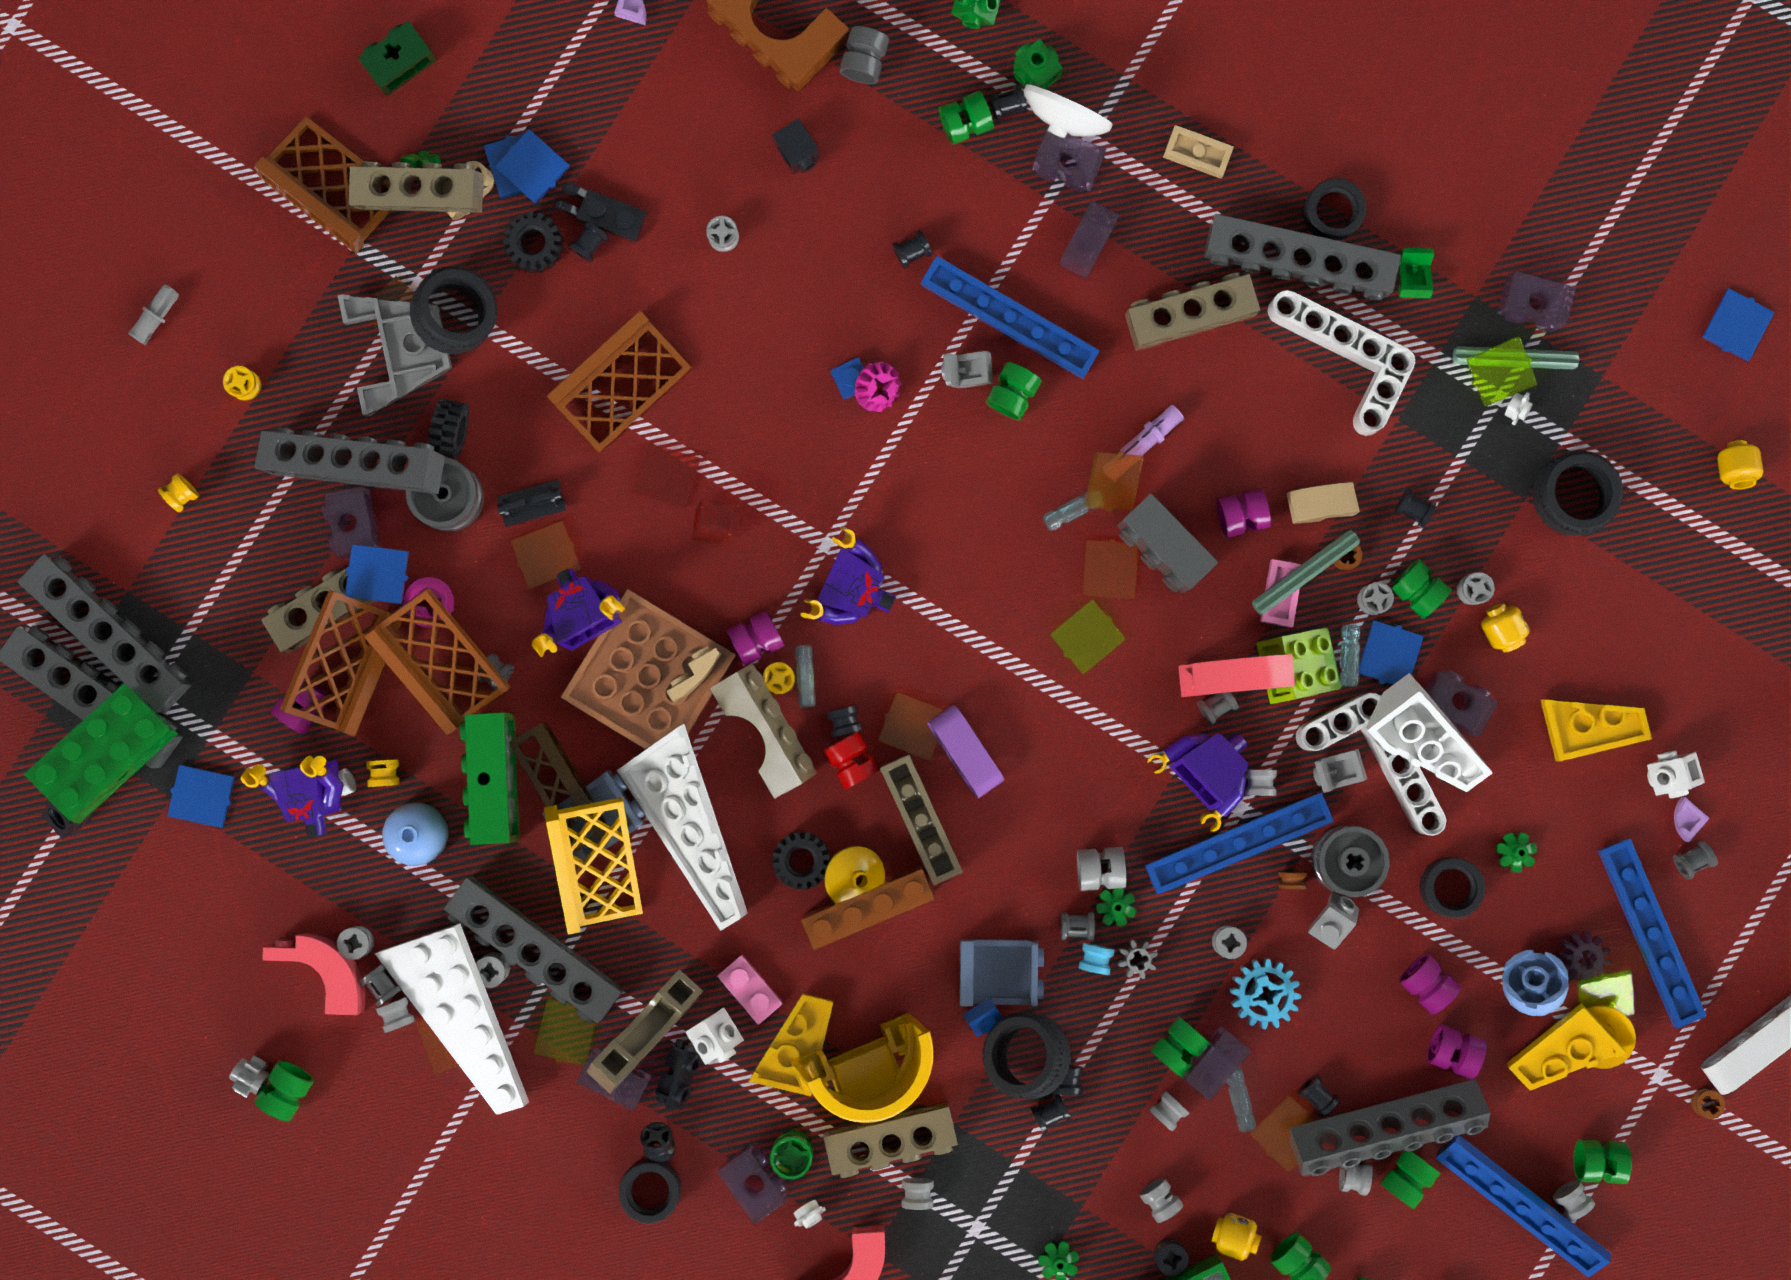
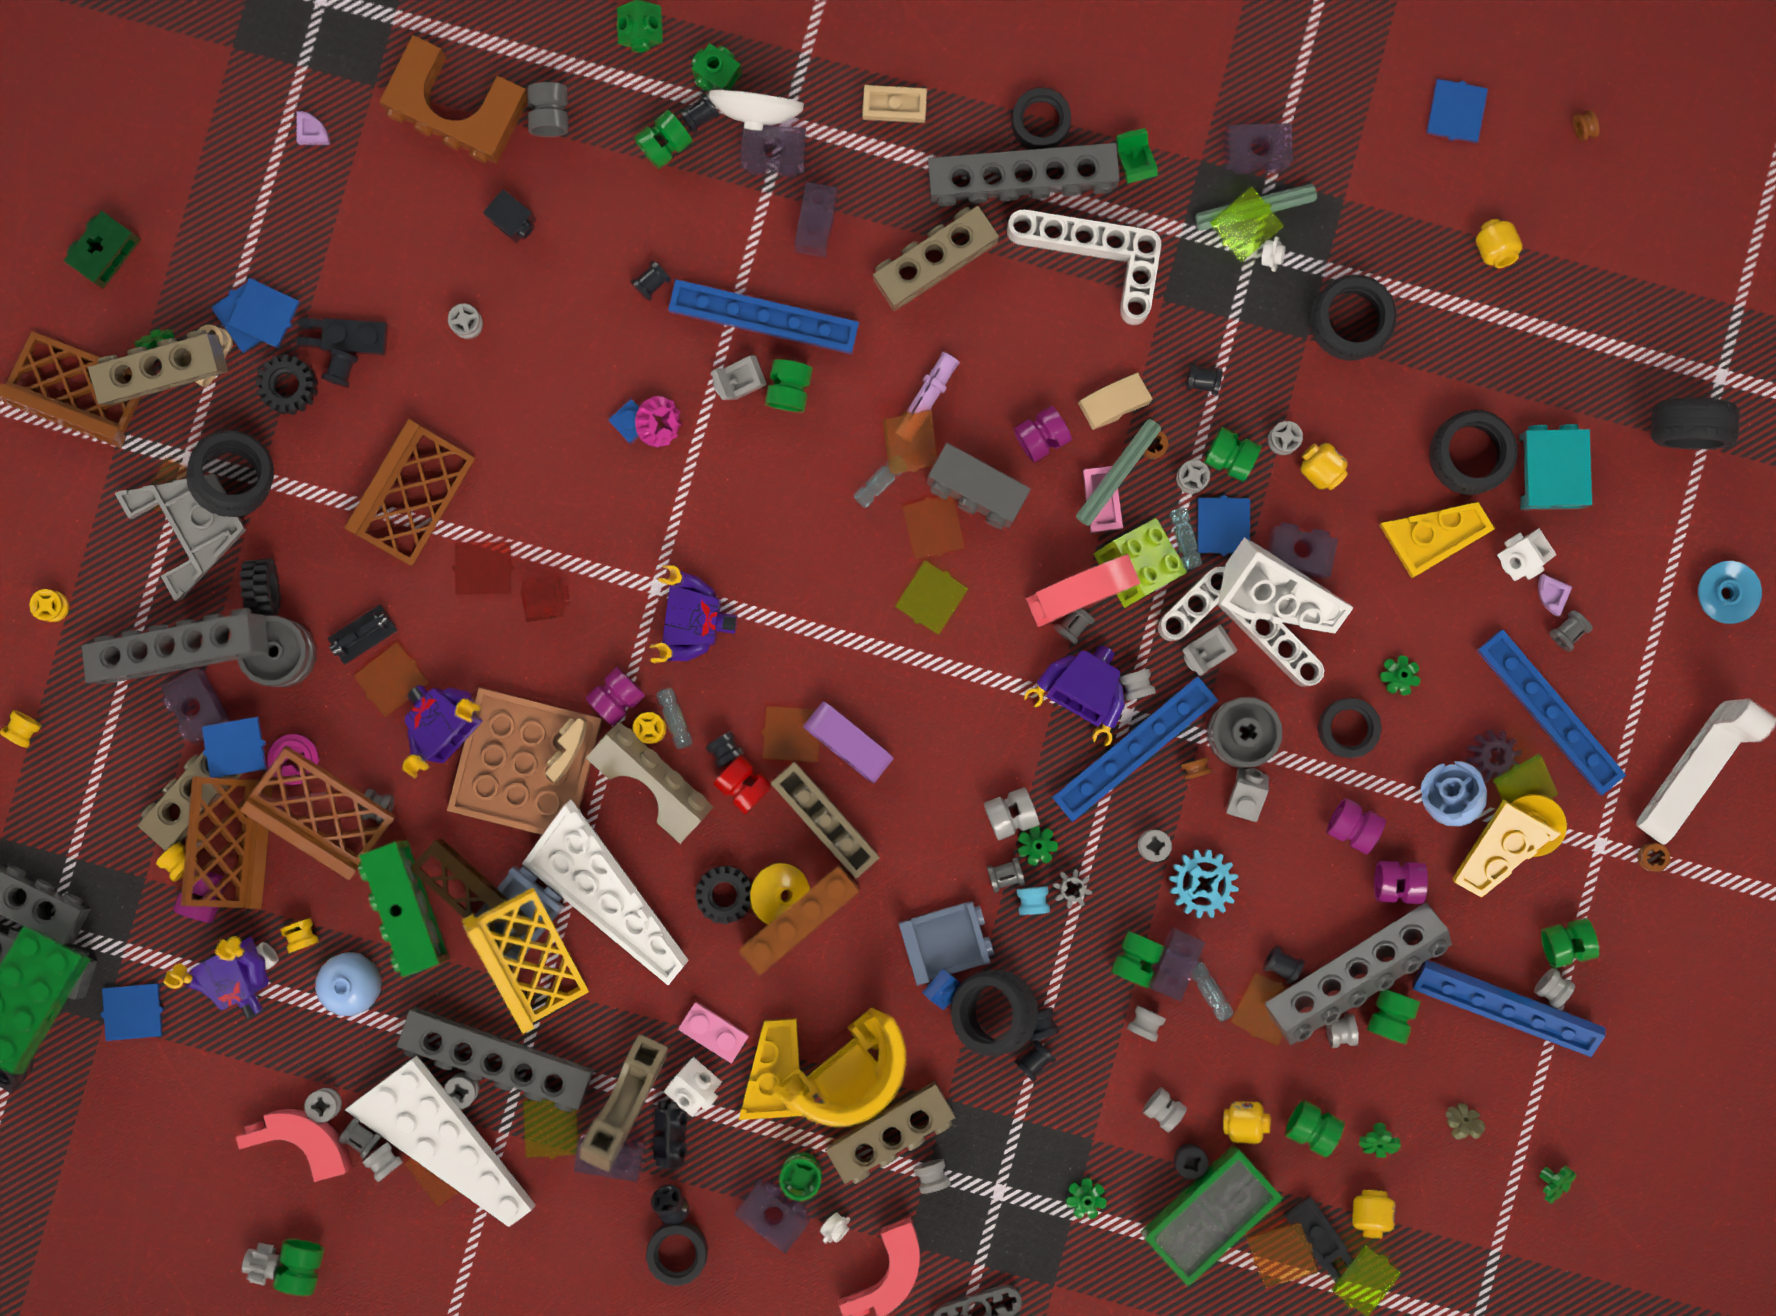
camera: 15 degrees left, 0 degrees up
none -> yellow wheel [156,842,198,882]
none -> black tyre [1429,409,1518,495]
none -> teal panel [1519,424,1592,510]

